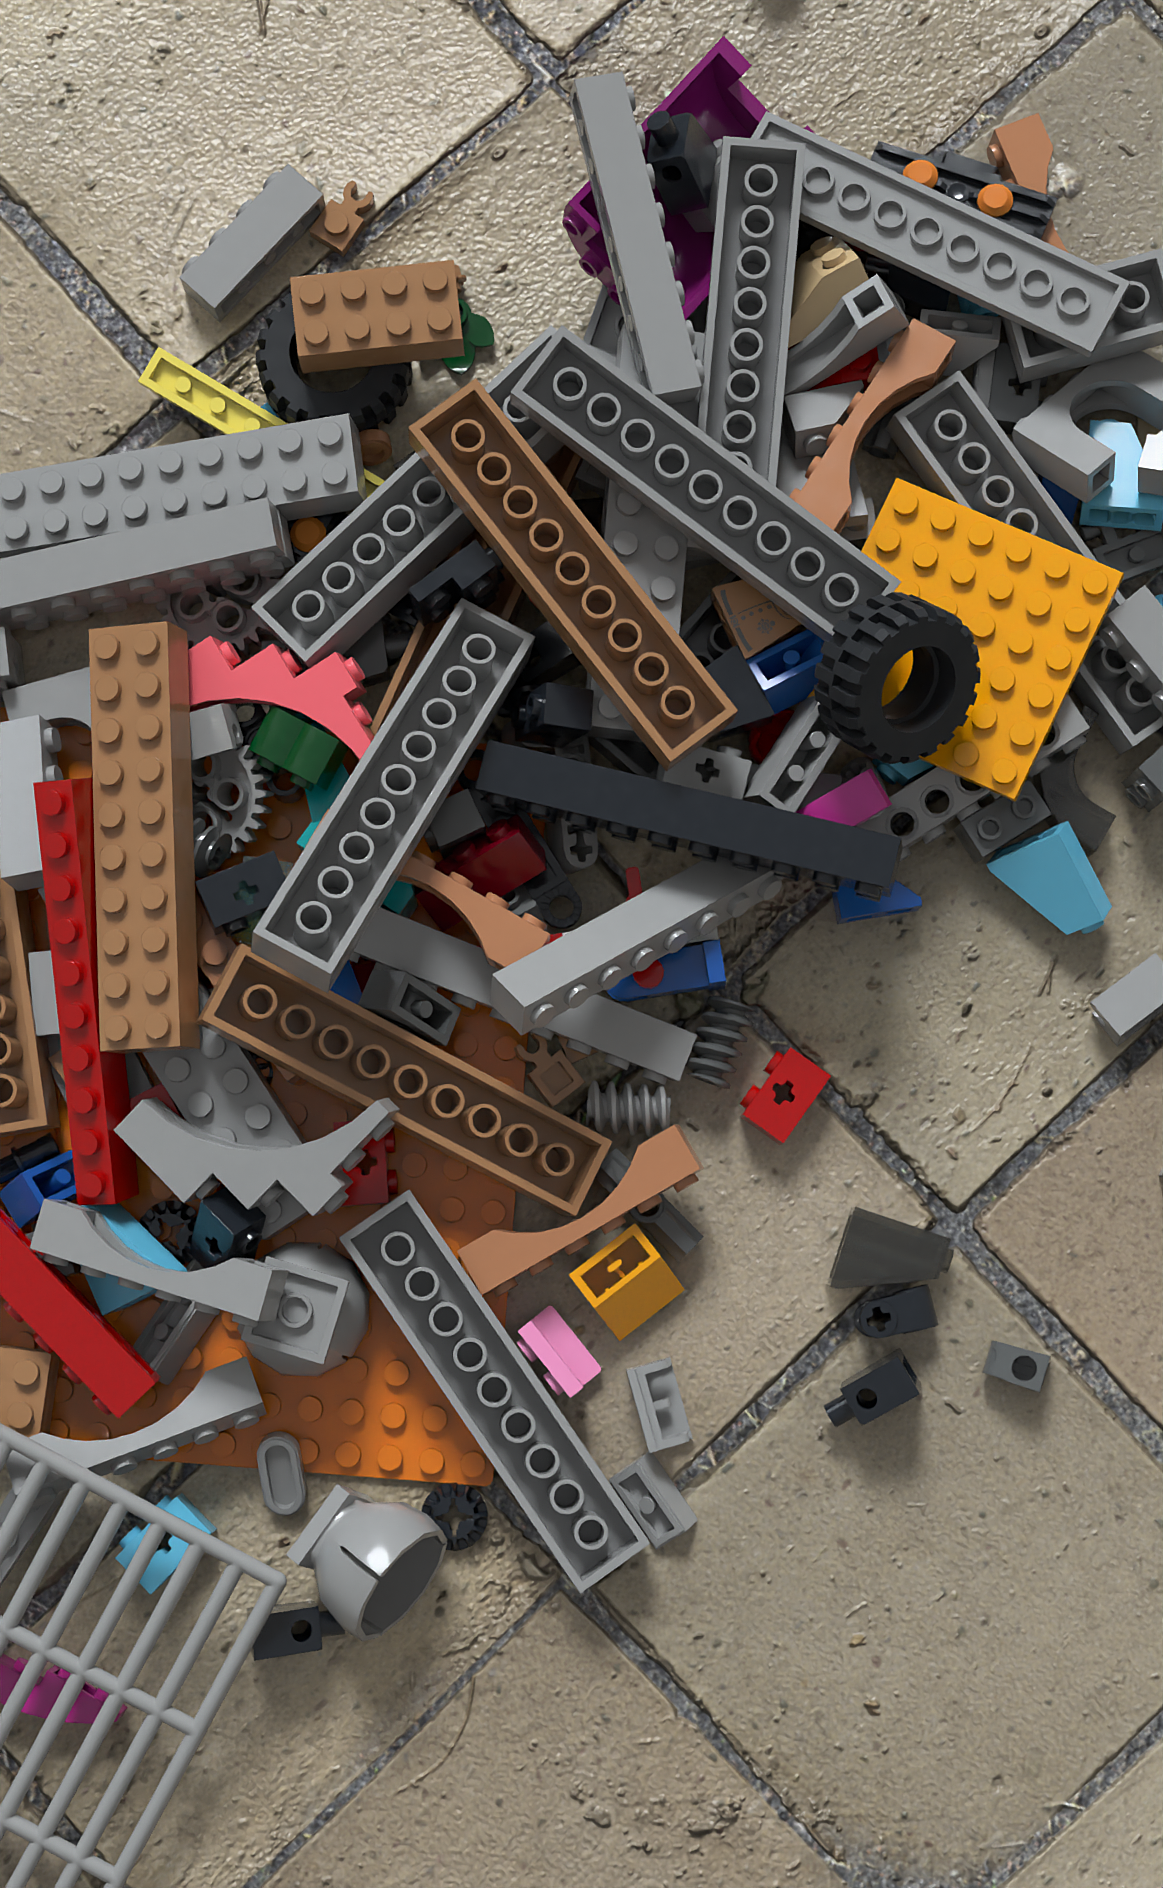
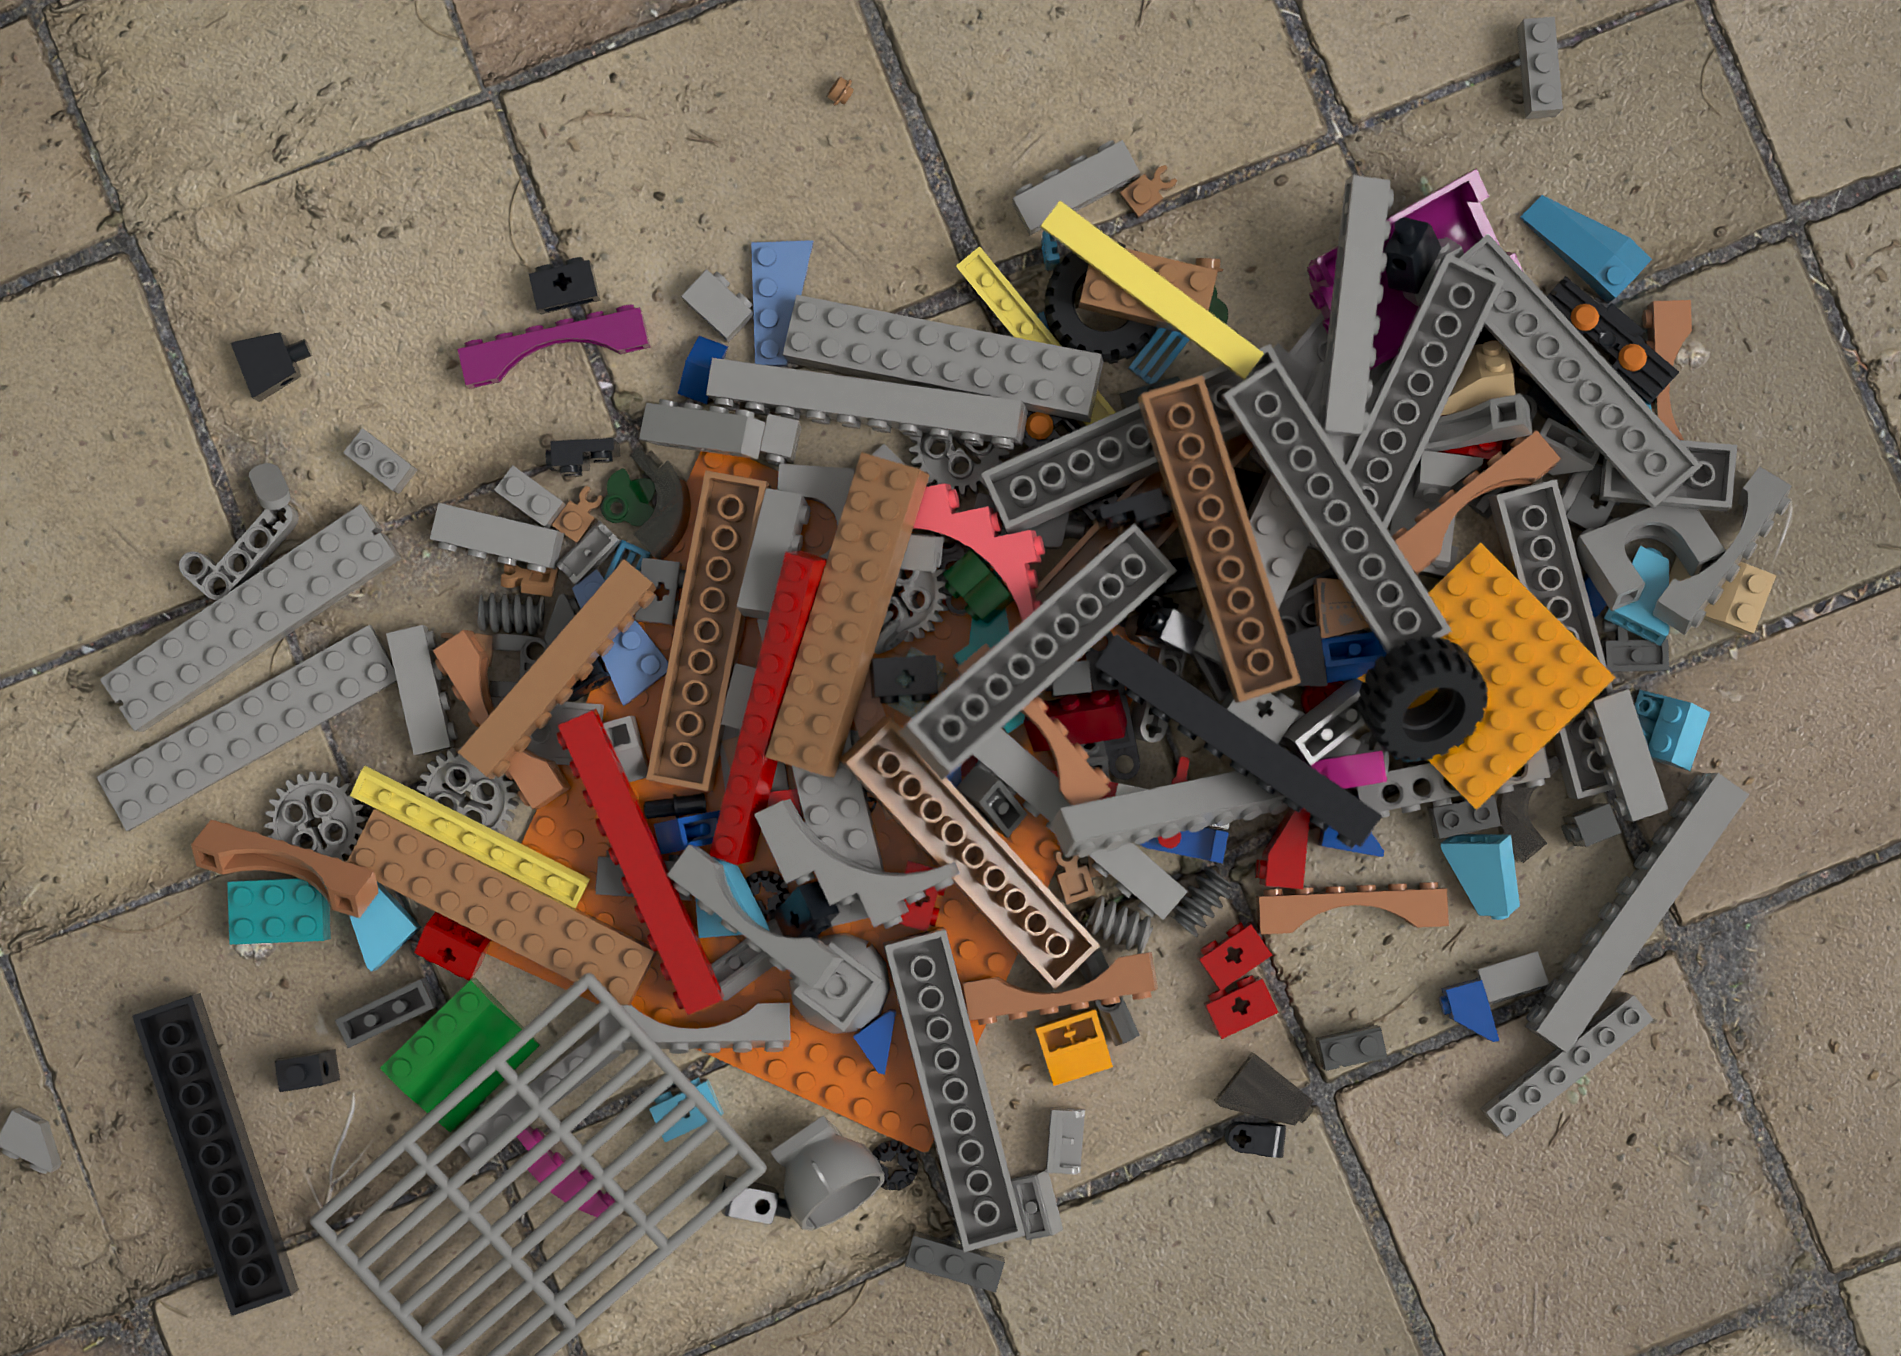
camera: 20 degrees right, 5 degrees up
light grey tile [257,1431,307,1516] -> none
nougat tile [359,429,392,466] -> none
bright pink bracket [517,1306,601,1398] -> none
black torso [824,1348,921,1428] -> none
dark grey leg [982,1340,1051,1393] -> none
none -> blue slope [853,1009,896,1074]
none -> dark grey brick [905,1231,1005,1293]
none -> light yellow tile [1040,201,1264,380]
none -> dark azure tile [1041,231,1060,271]
none -> dark azure tile [1128,328,1190,384]
none -> red brick [1203,975,1279,1039]
none -> red slope [1255,807,1310,889]
none -> nougat arch [1256,882,1449,934]
none -> dark grey brick [1315,1025,1387,1071]
none -> blue slope [1439,978,1500,1042]
none -> dark azure wedge [1520,195,1652,304]

